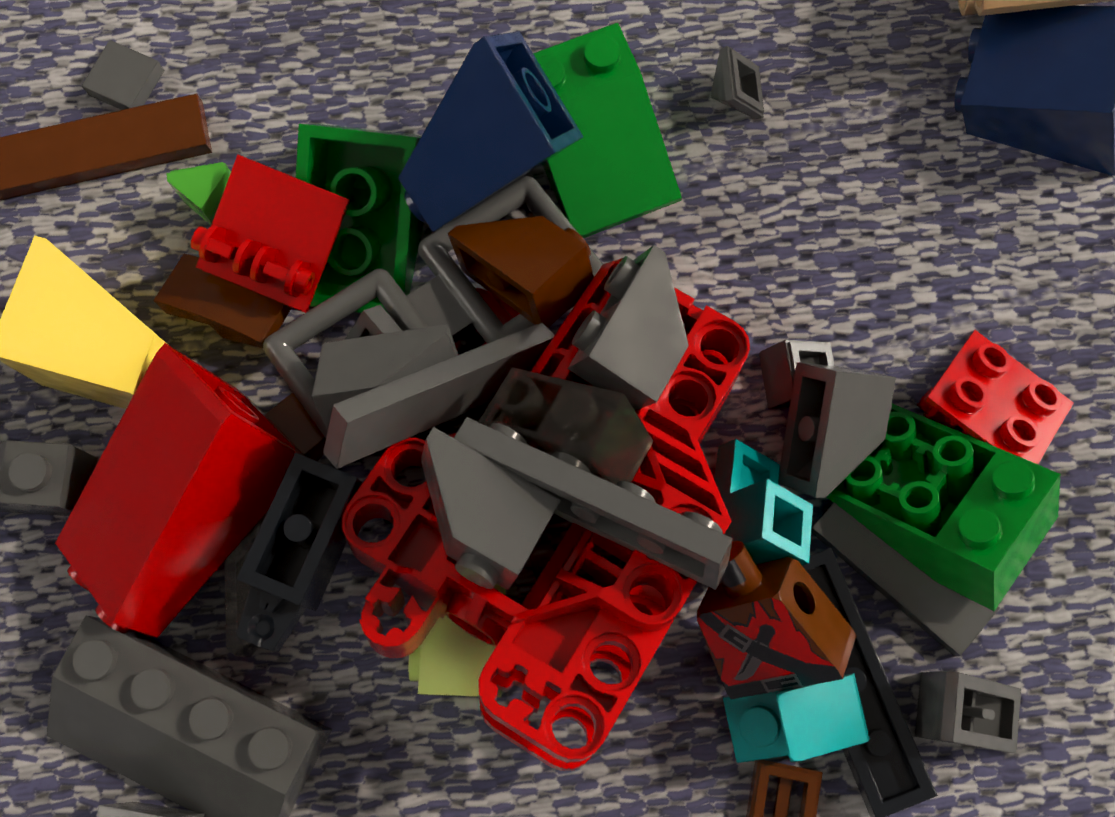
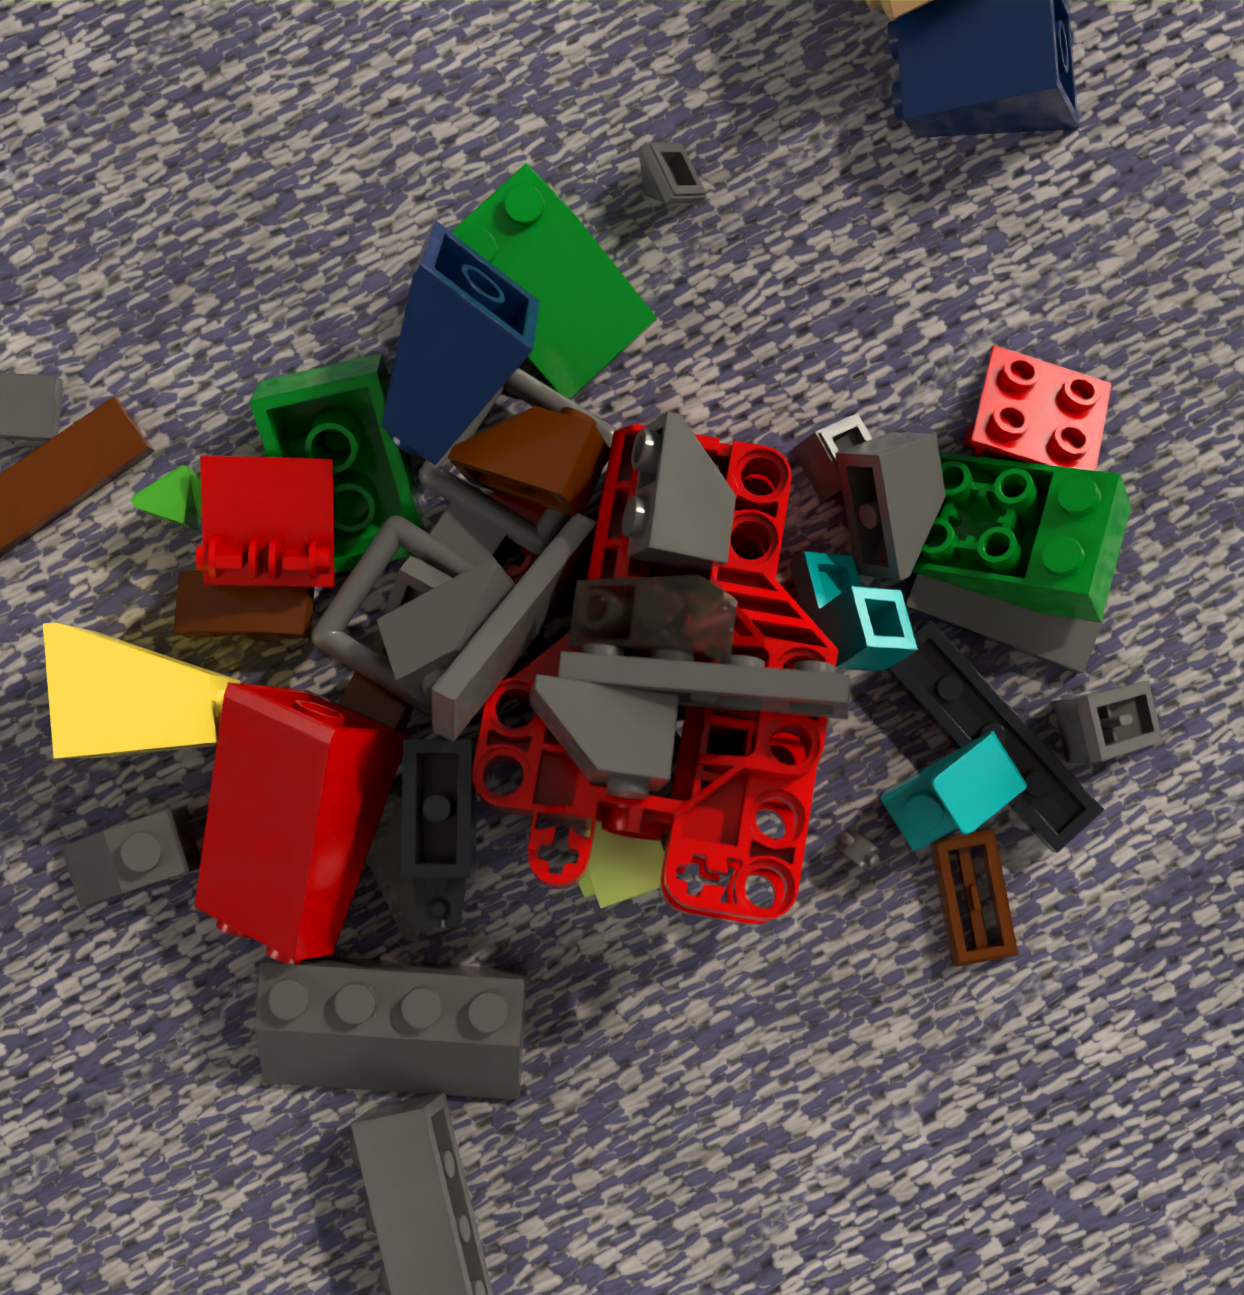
camera: 30 degrees left, 10 degrees up
torso [697,541,856,700] -> none
none -> dark grey piece [835,828,881,871]

